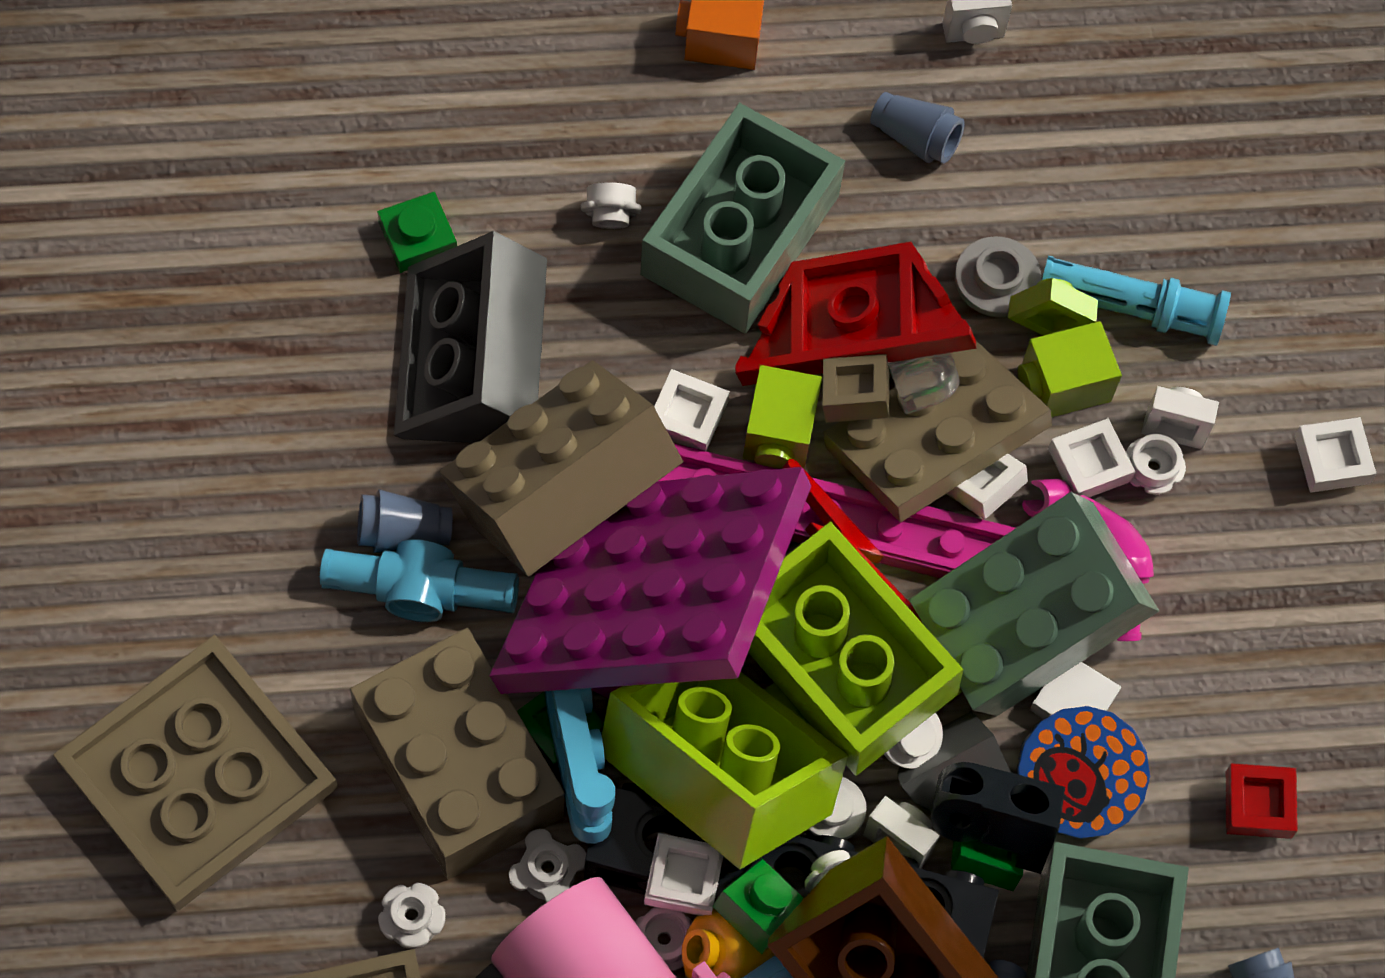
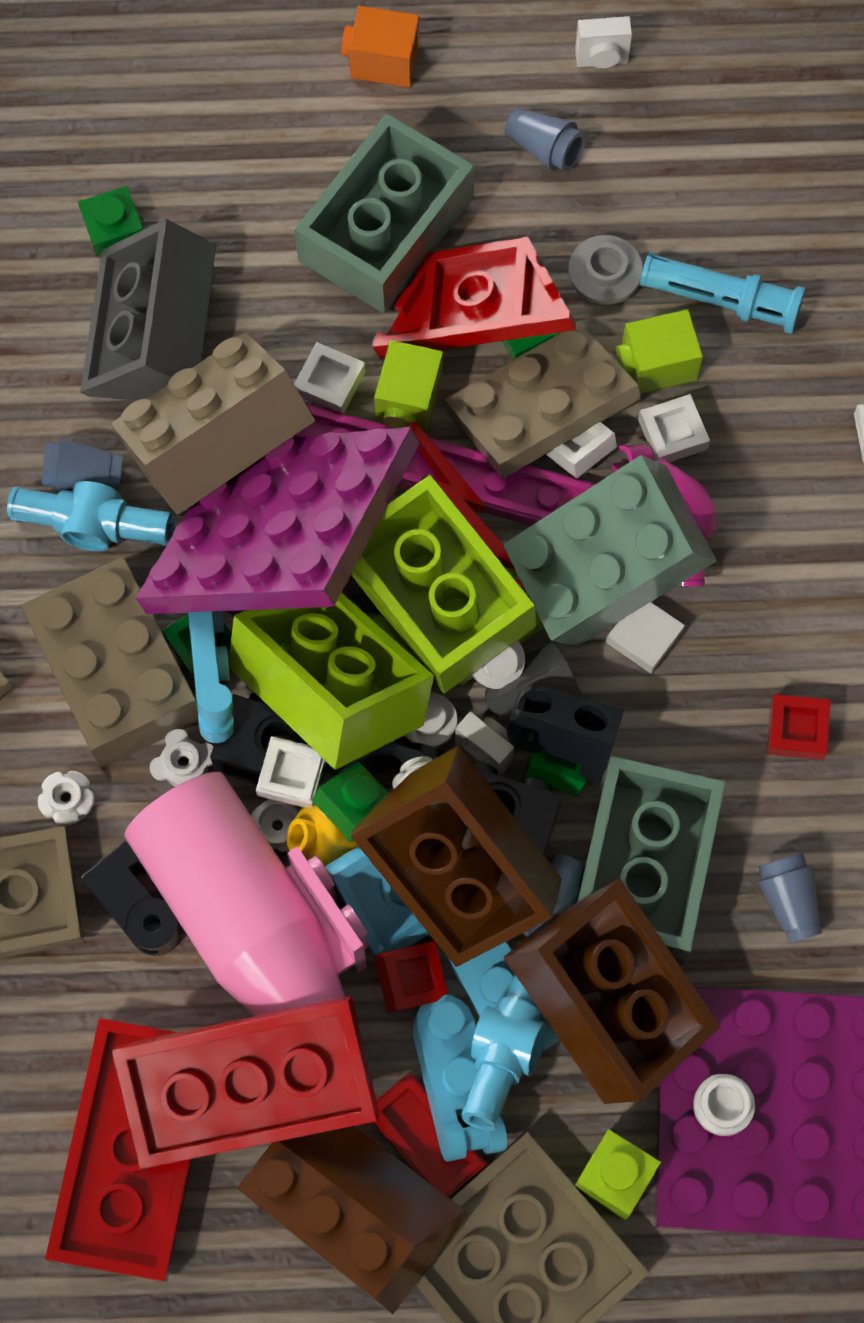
camera: 10 degrees right, 5 degrees up
white plate [581,183,641,229] -> none
dark tan plate [822,354,889,423] -> none
clear tile [888,353,960,414] -> none
lime plate [1008,278,1098,335] -> none
tile [1017,706,1150,838] -> none
white plate [1126,434,1186,495] -> none
white plate [1141,386,1219,450] -> none

